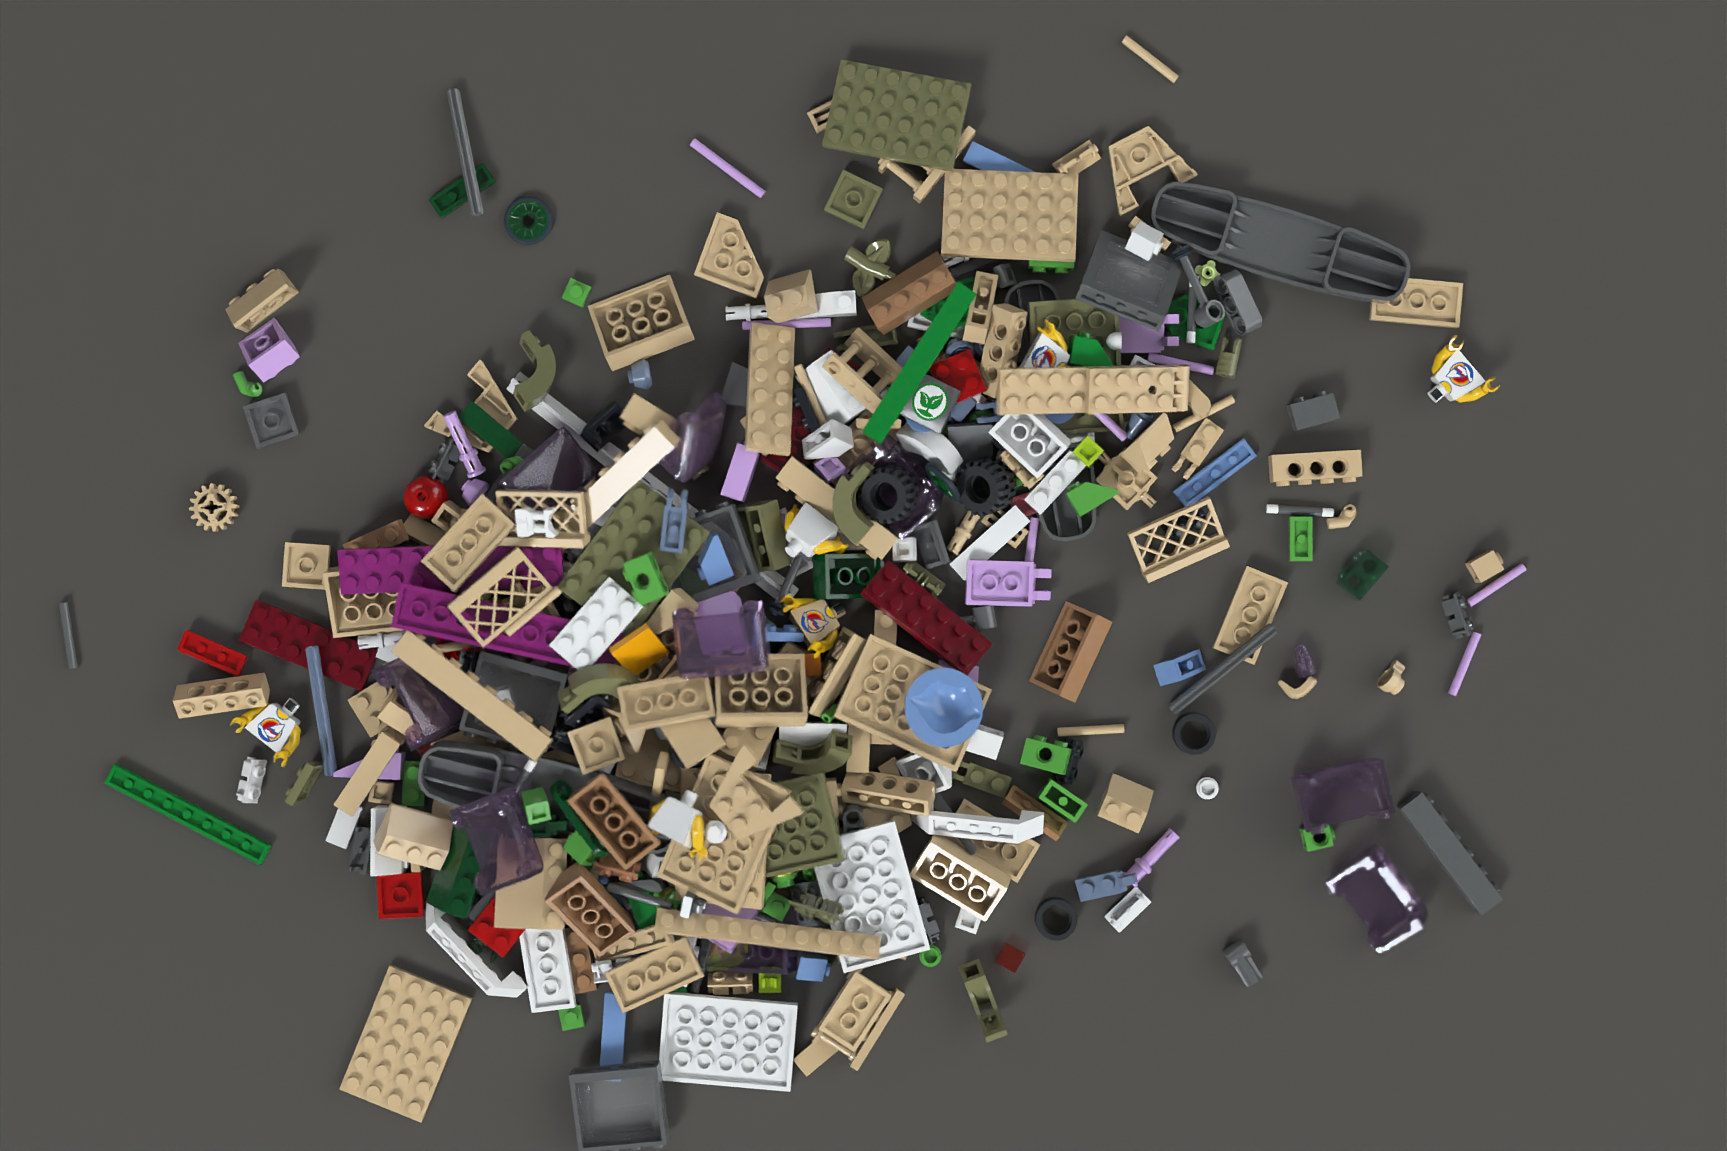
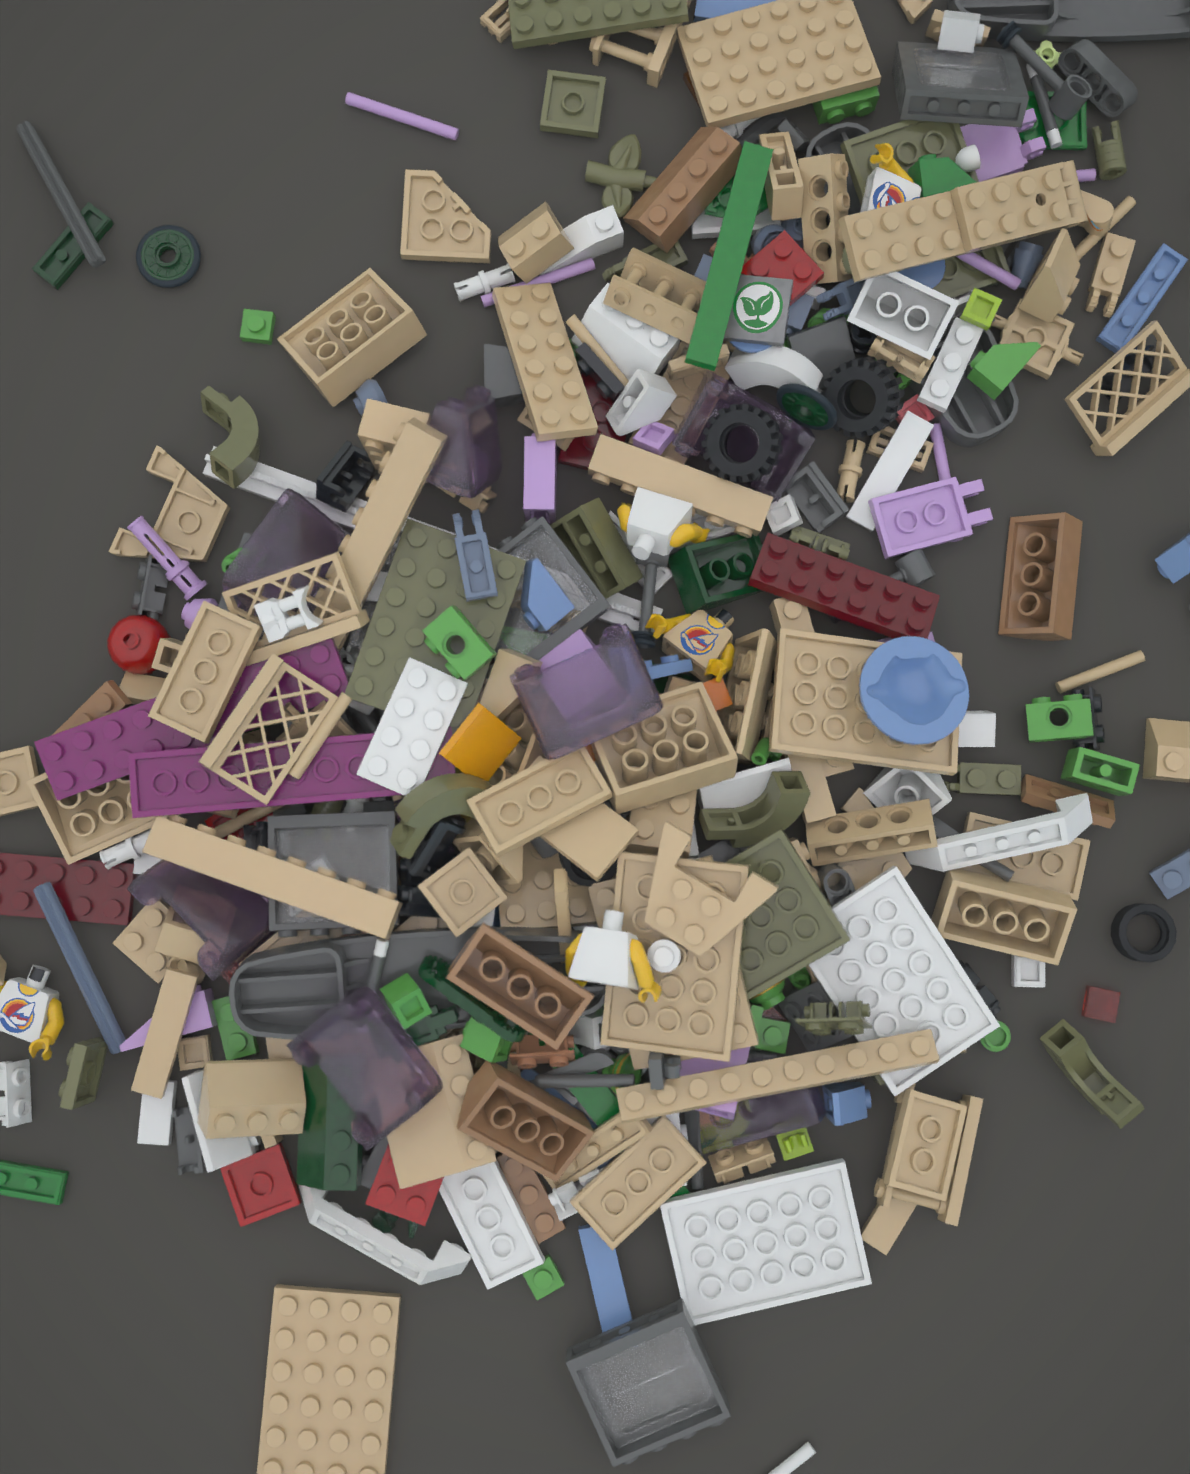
camera: 25 degrees left, 5 degrees down
dark green tile [458,401,523,458] -> none
olive arch [832,462,874,544] -> none

